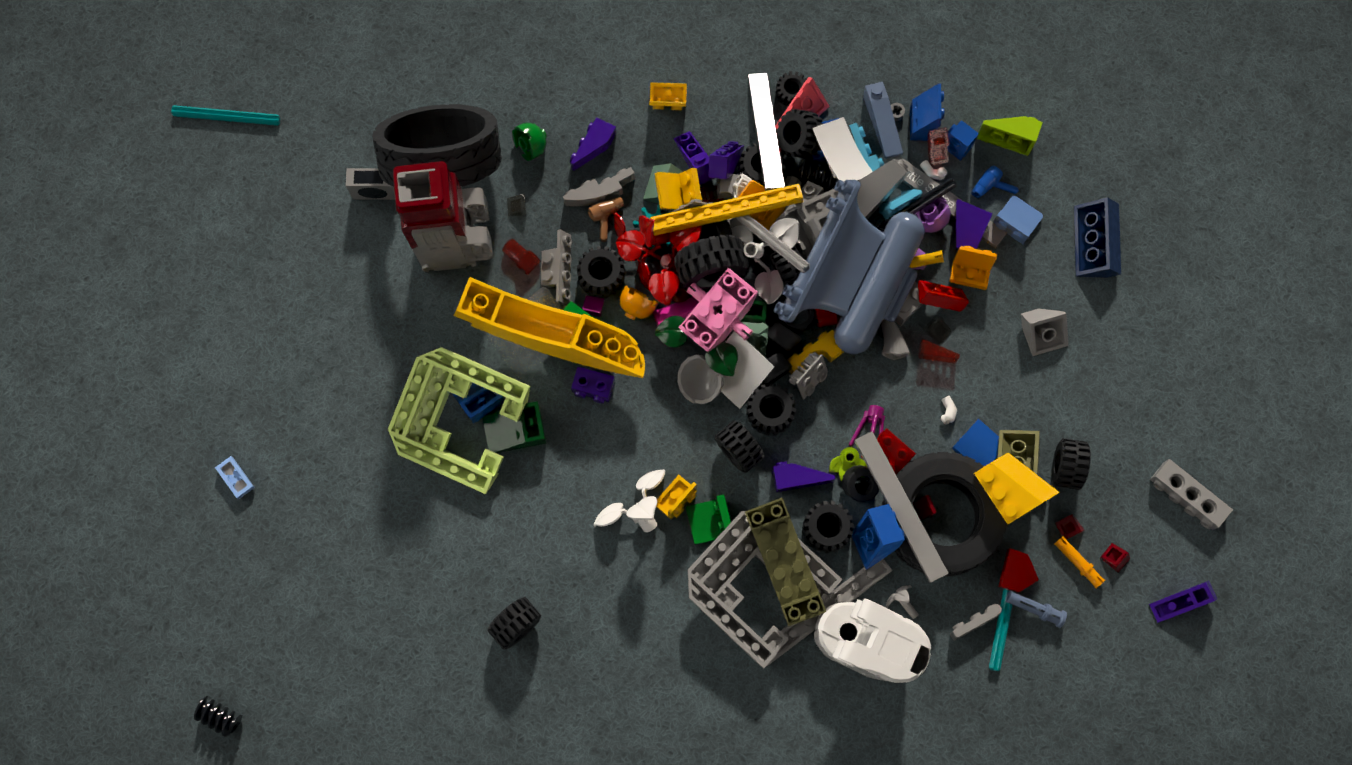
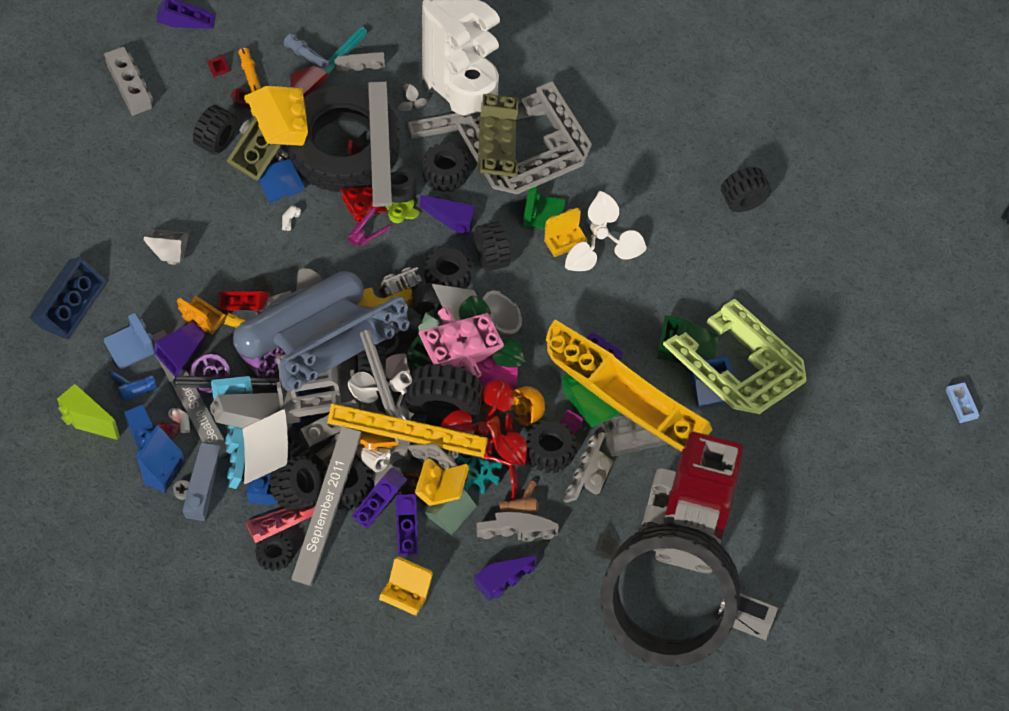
camera: 160 degrees left, 15 degrees down
clear red piece [502,239,541,275] -> none
green cylinder [512,123,547,161] -> none
blue slope [852,504,905,569] -> none
clear red slope [918,339,960,364] -> none

